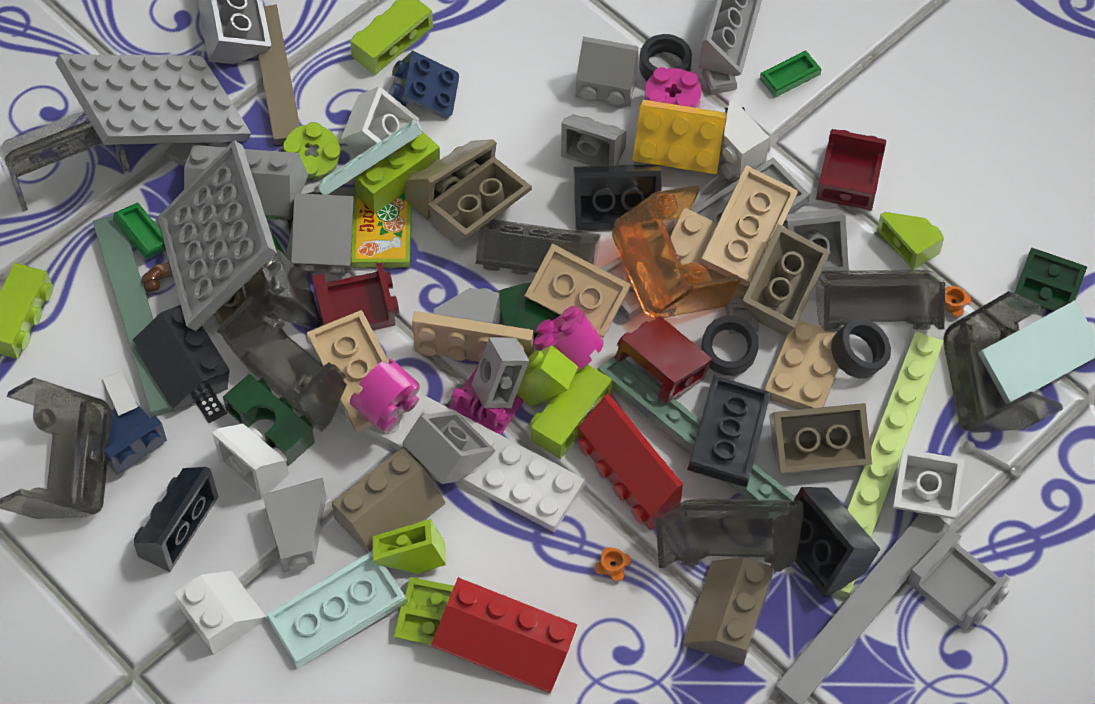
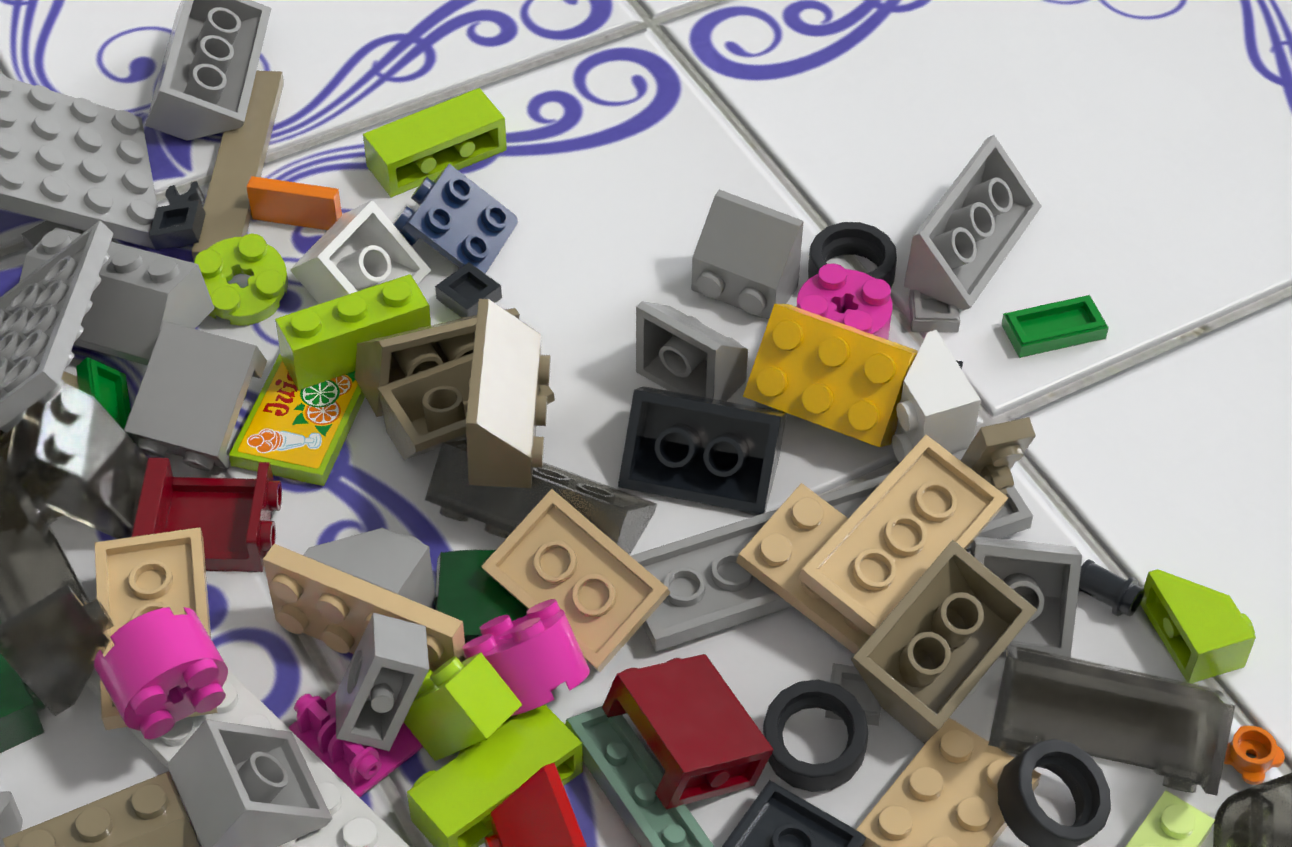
camera: 15 degrees right, 10 degrees down
light aqua tile [319,120,422,195] -> none
clear orange windscreen [611,185,741,318] -> none
dark red panel [816,129,887,211] -> none
none -> black plate [149,181,206,250]
none -> orange tile [247,176,342,230]
none -> black plate [435,262,502,318]
none -> slope [466,299,551,488]
none -> dark tan plate [960,417,1036,496]
none -> black pin [1078,559,1145,617]

